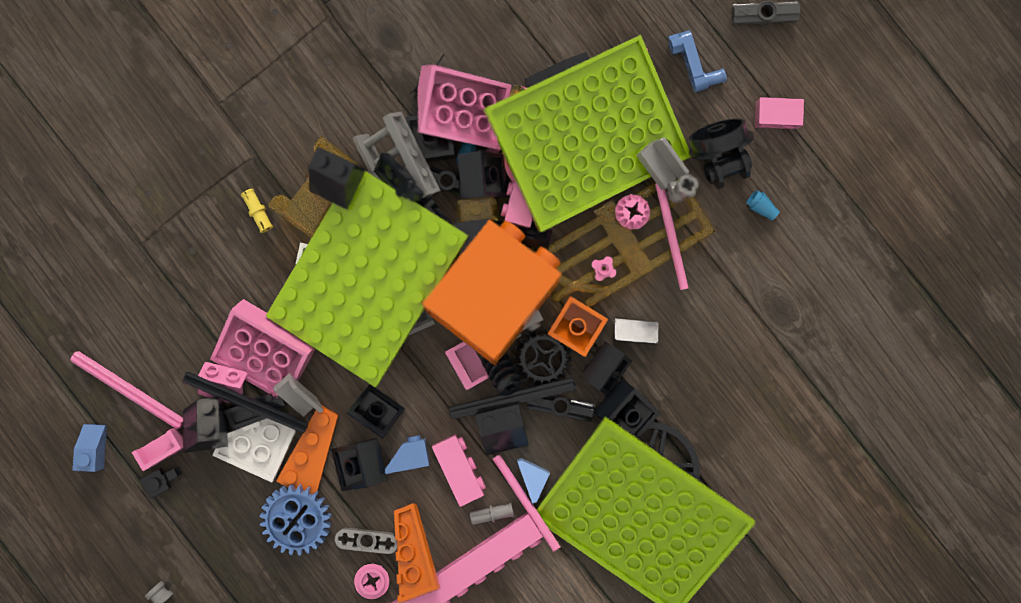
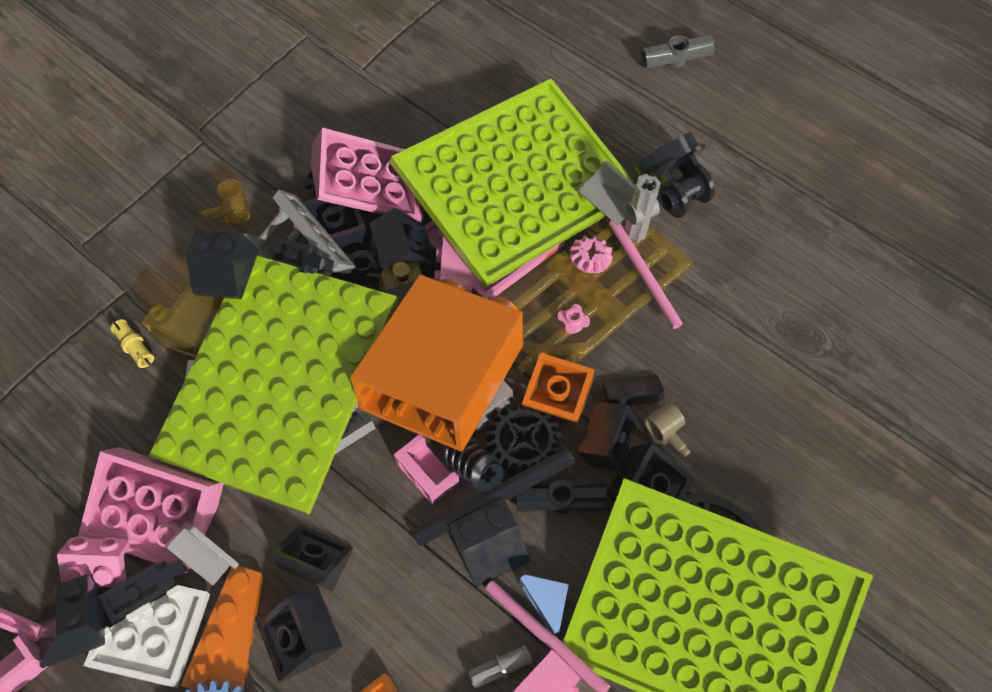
camera: 10 degrees left, 25 degrees down
black axle [182,372,308,433] -> none
medium blue slope [385,435,430,474] -> none
bright pink brick [432,434,486,507] -> none
medium blue beam [668,30,727,92] -> none
dark azure cone [746,190,780,221] -> none
bright pink panel [755,97,804,129] -> none
none -> clear yellow piece [201,179,250,225]
none -> dark tan piece [644,402,690,457]

